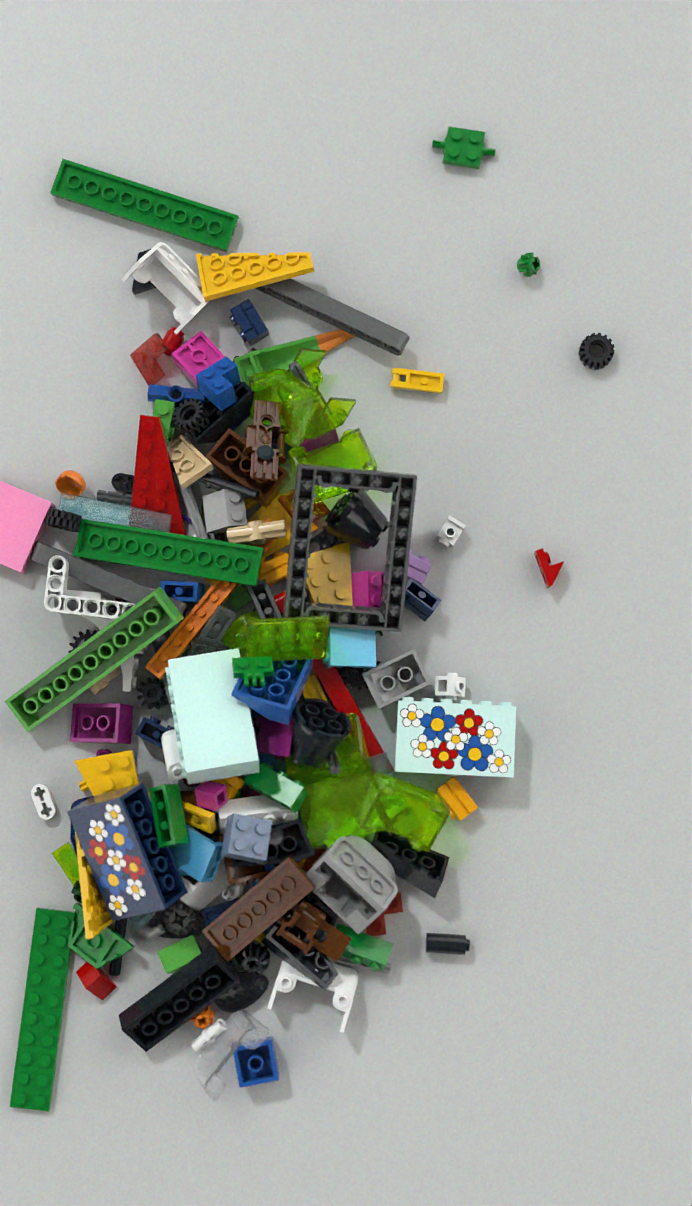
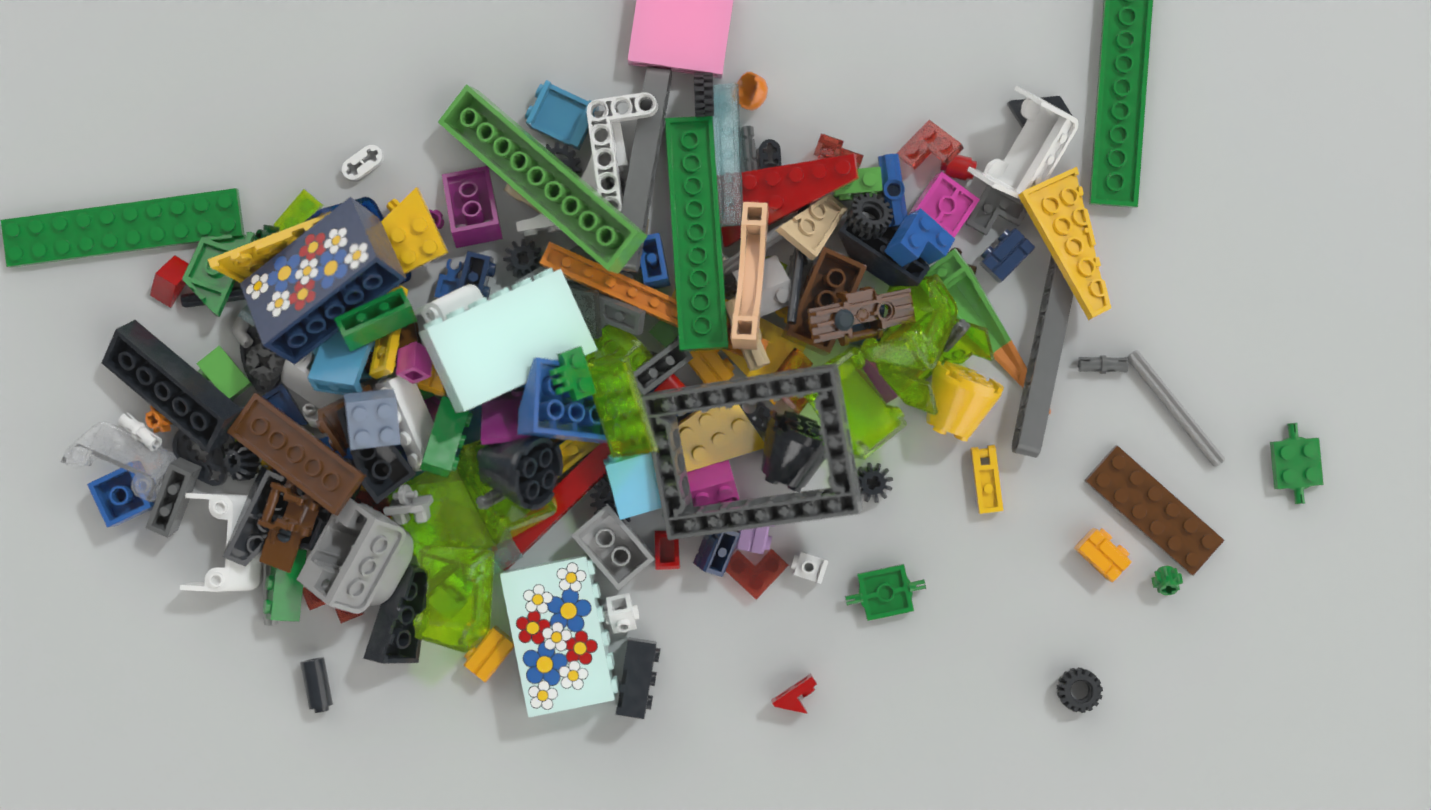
camera: 70 degrees right, 5 degrees up
none -> dark grey brick [146,457,202,538]
none -> light grey hips [383,484,434,525]
none -> blue plate [434,259,463,298]
none -> dark azure panel [525,80,599,150]
none -> black wedge [615,637,661,719]
none -> red slope [655,530,680,570]
none -> clear red plate [725,548,789,600]
none -> light nougat arch [731,202,769,350]
none -> clear red plate [814,133,864,169]
none -> green plate [845,564,926,621]
none -> black gear [858,462,893,503]
none -> yellow cone [926,360,1004,442]
none -> dark grey plate [966,184,1027,236]
none -> light orange brick [1074,528,1132,582]
none -> dark grey pin [1078,355,1128,374]
none -> reddish brown plate [1084,445,1225,576]
none -> light grey axle [1127,350,1225,467]

